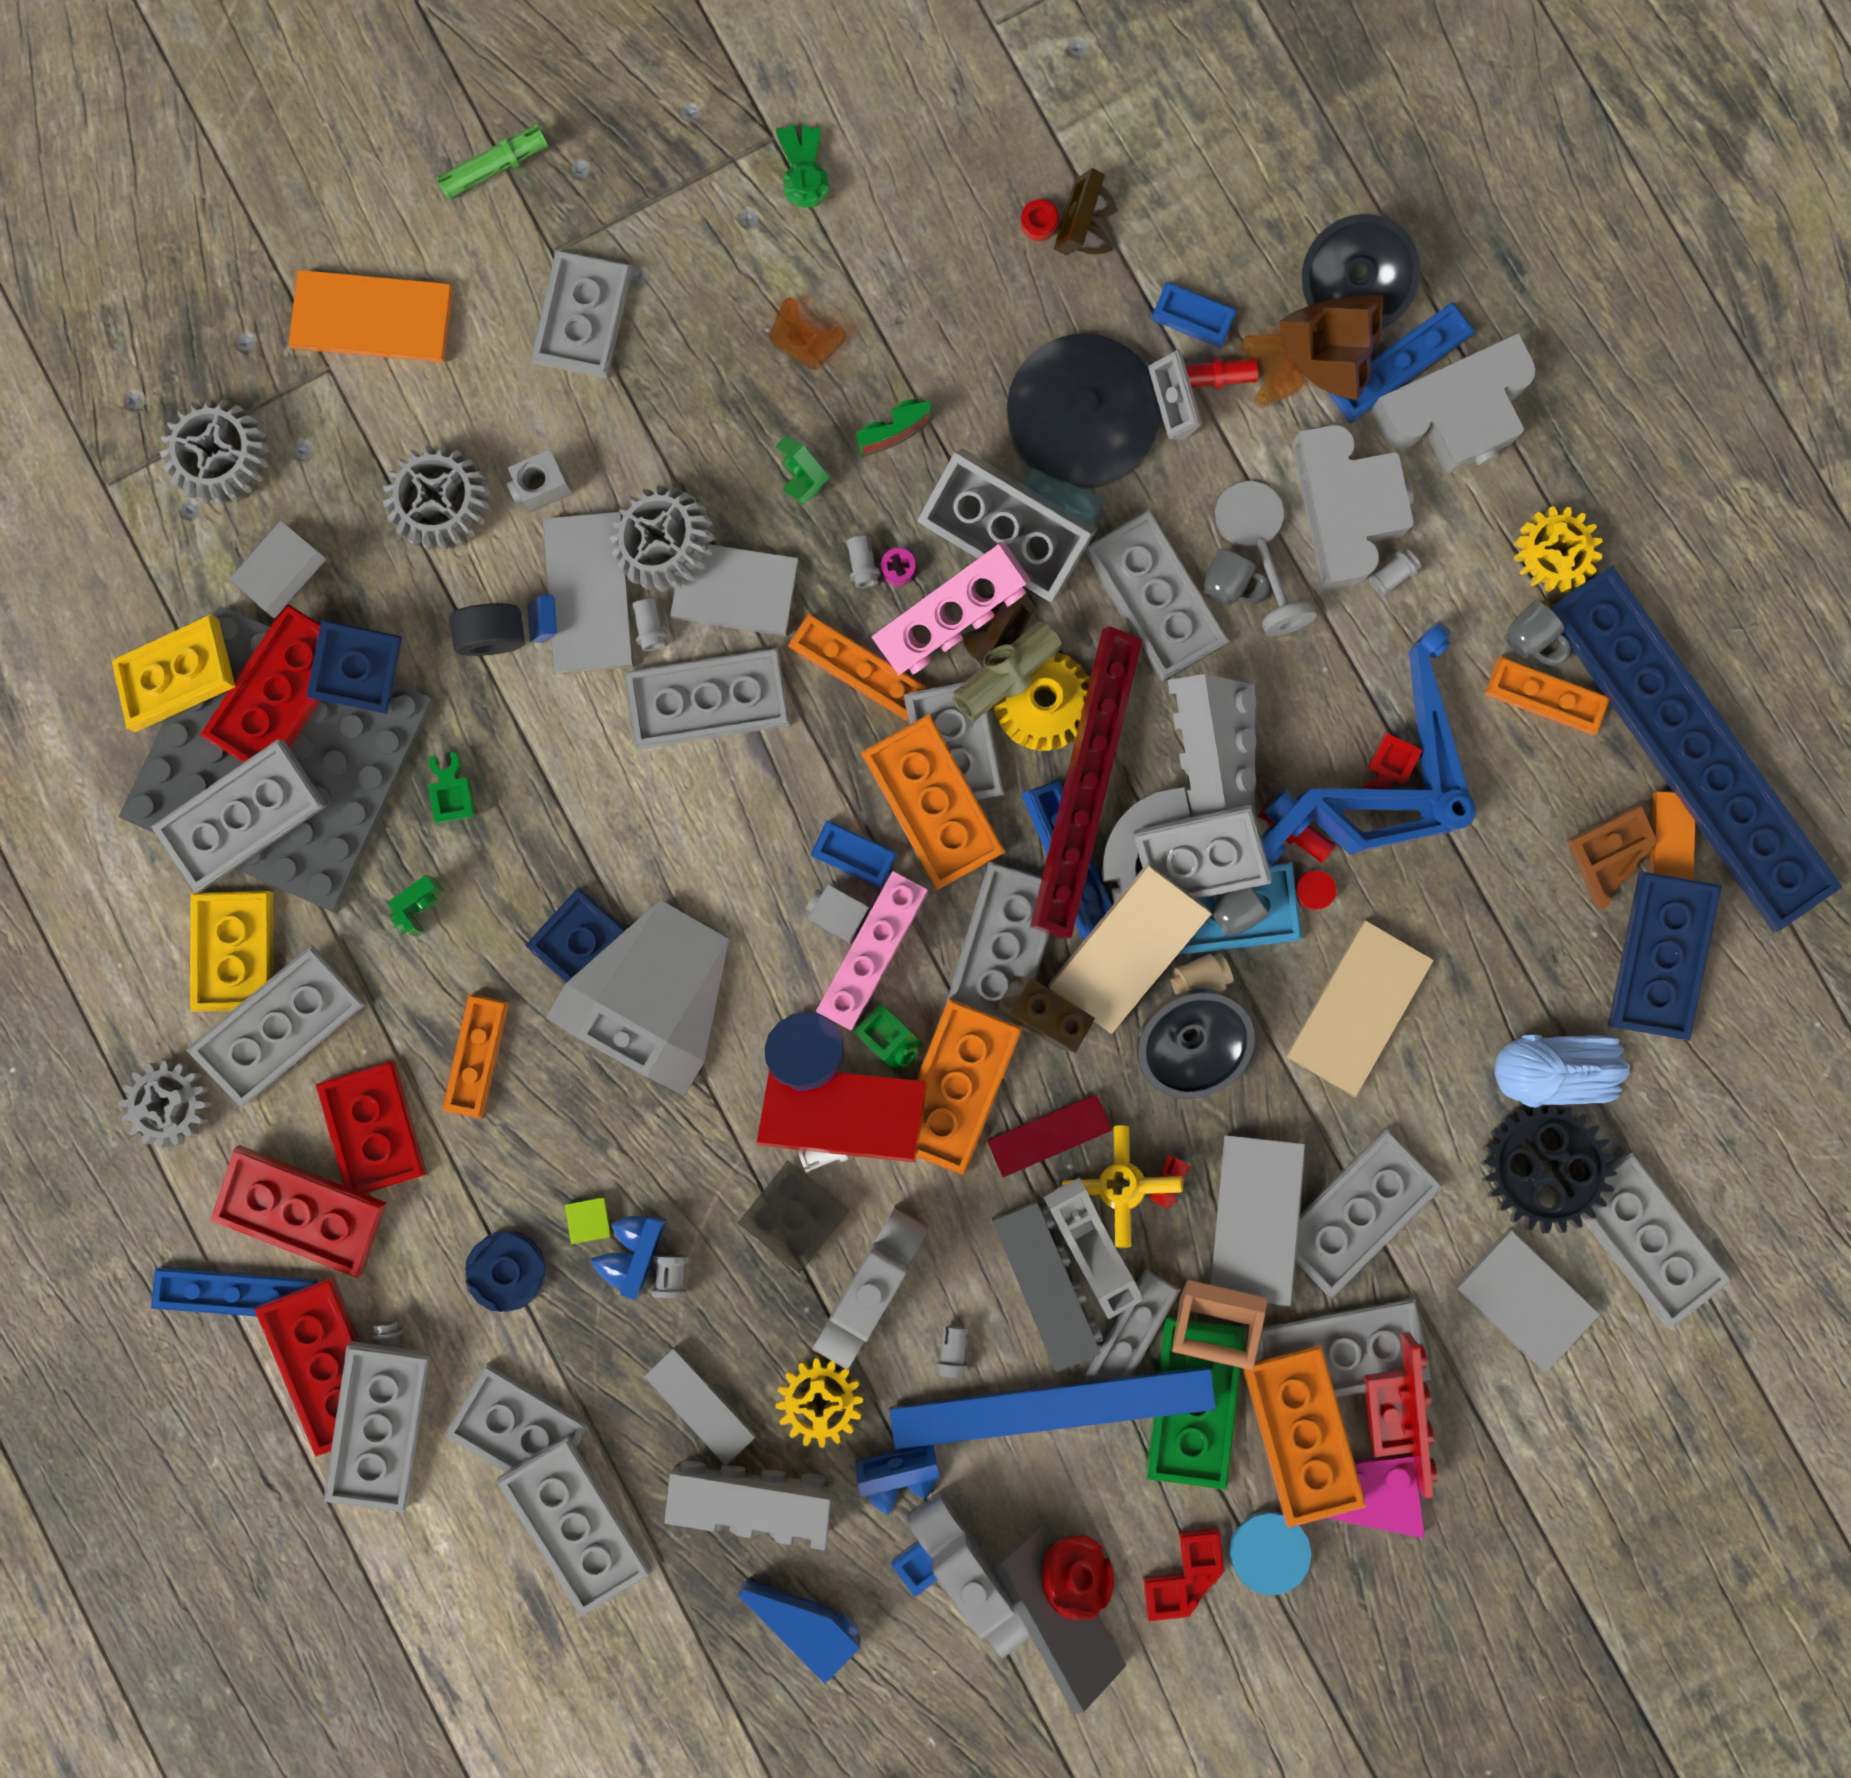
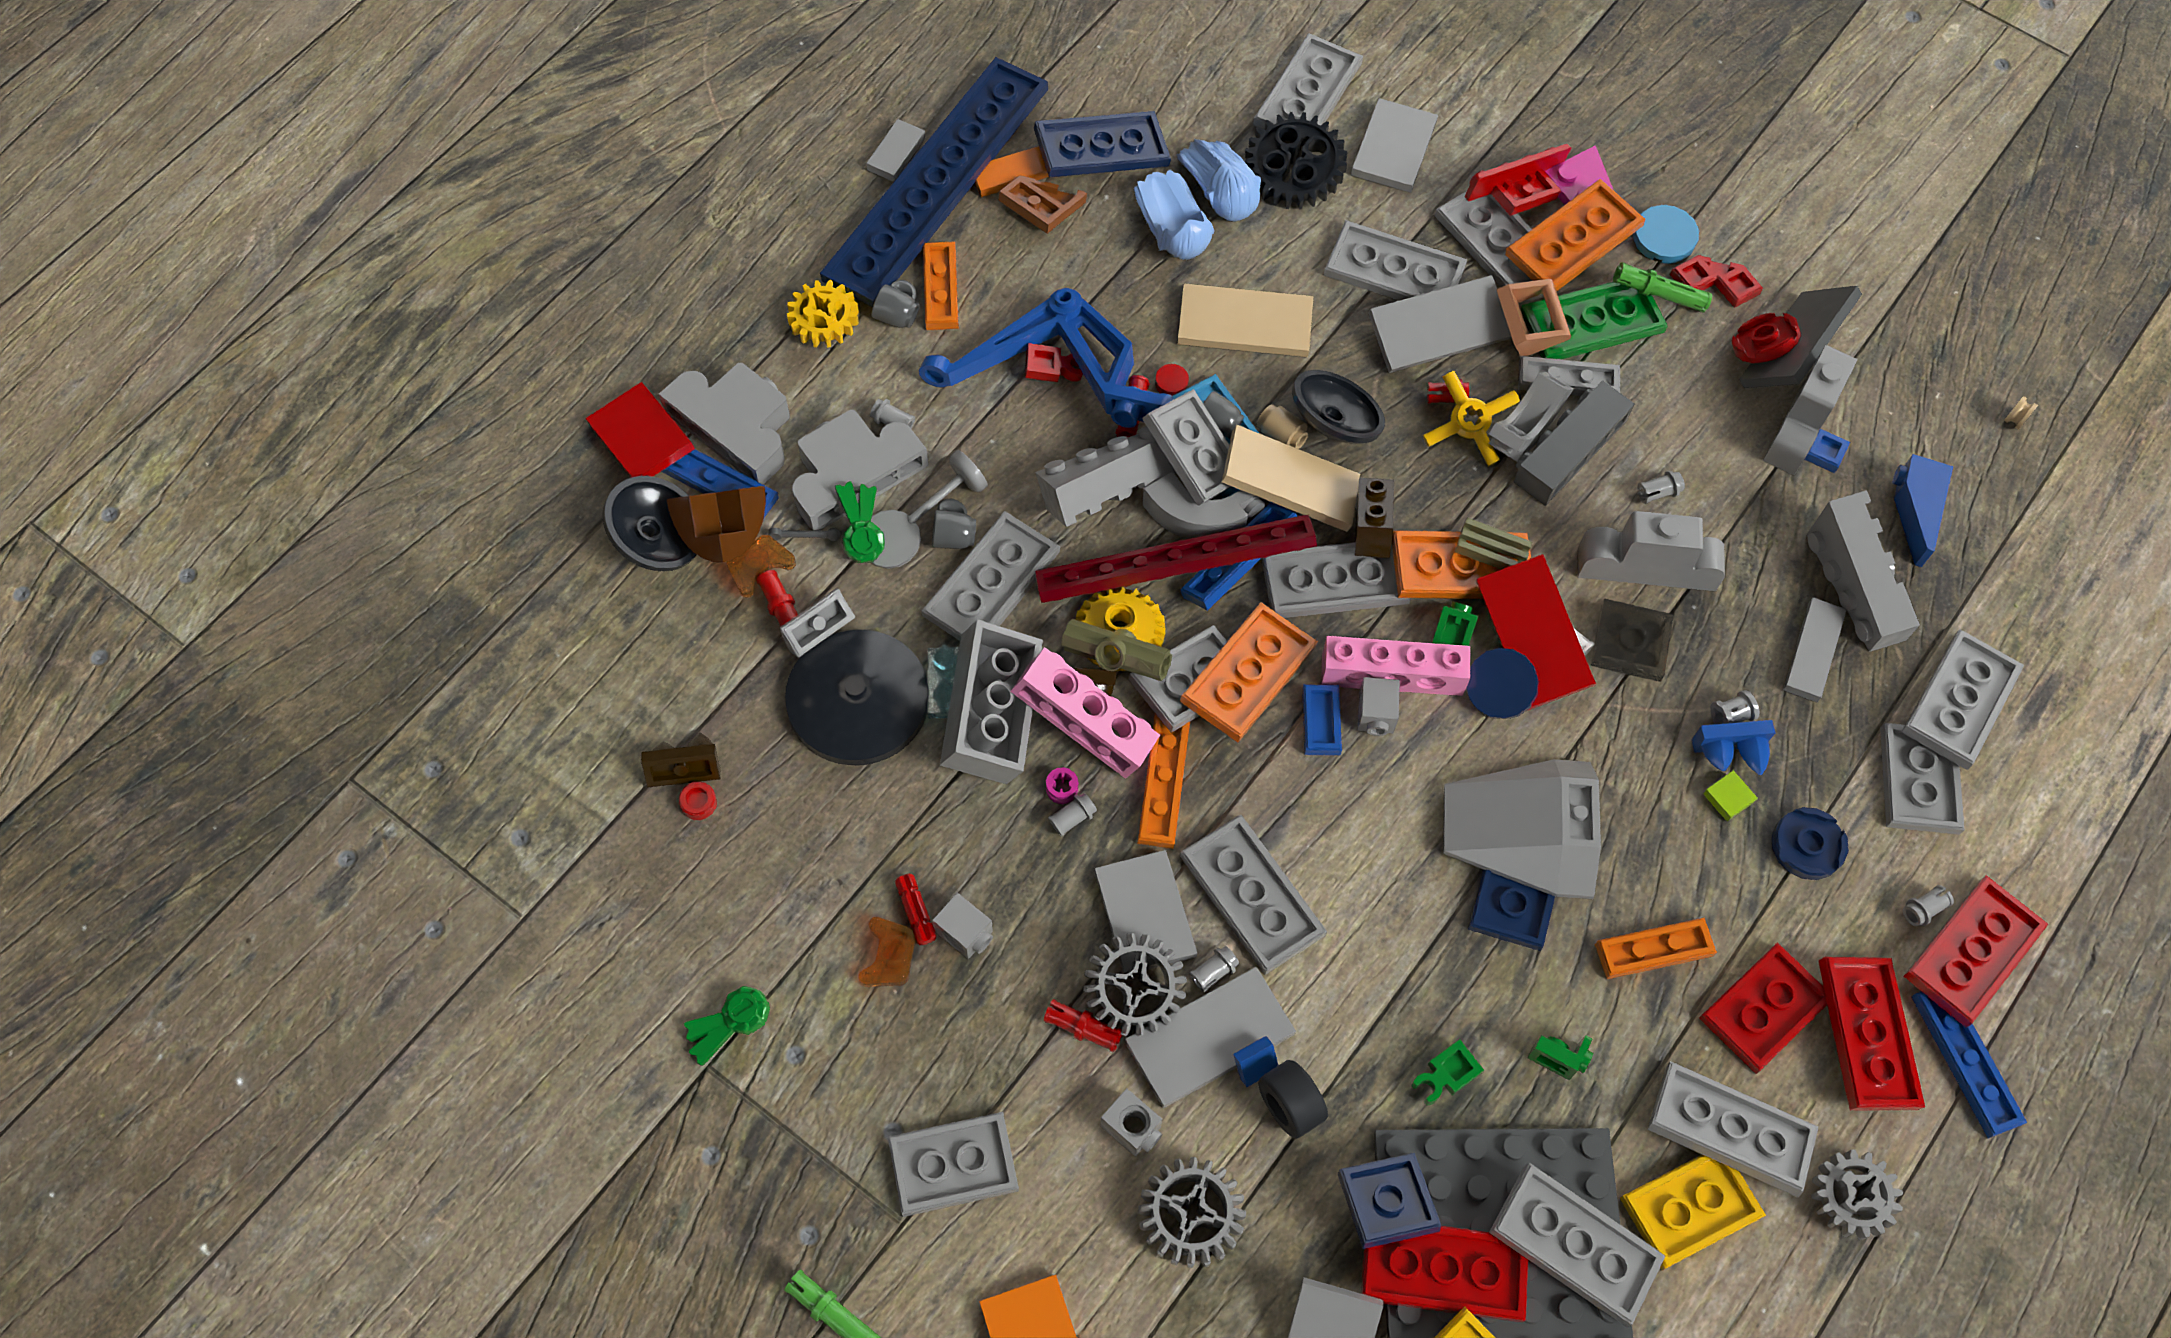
camera: 115 degrees left, 20 degrees down
light grey tile [324,1341,431,1512] -> none
green bracket [775,436,830,504] -> none
yellow gear [775,1356,864,1448] -> none
blue tile [855,1445,940,1515] -> none
green slope [856,399,931,458] -> none
blue tile [889,1366,1216,1449] -> none
dark red tile [987,1094,1112,1178] -> none
blue tile [1151,281,1237,349] -> none
none -> red tile [585,382,695,478]
none -> dark grey hinge [768,528,841,541]
none -> green piece [835,481,885,563]
none -> light grey tile [866,119,926,182]
none -> red axle [895,873,936,946]
none -> light grey brick [932,893,993,959]
none -> red pin [1044,999,1122,1052]
none -> light blue hair [1134,170,1214,260]
none -> olive tile [1454,517,1533,569]
none -> bright green pin [1613,262,1712,313]

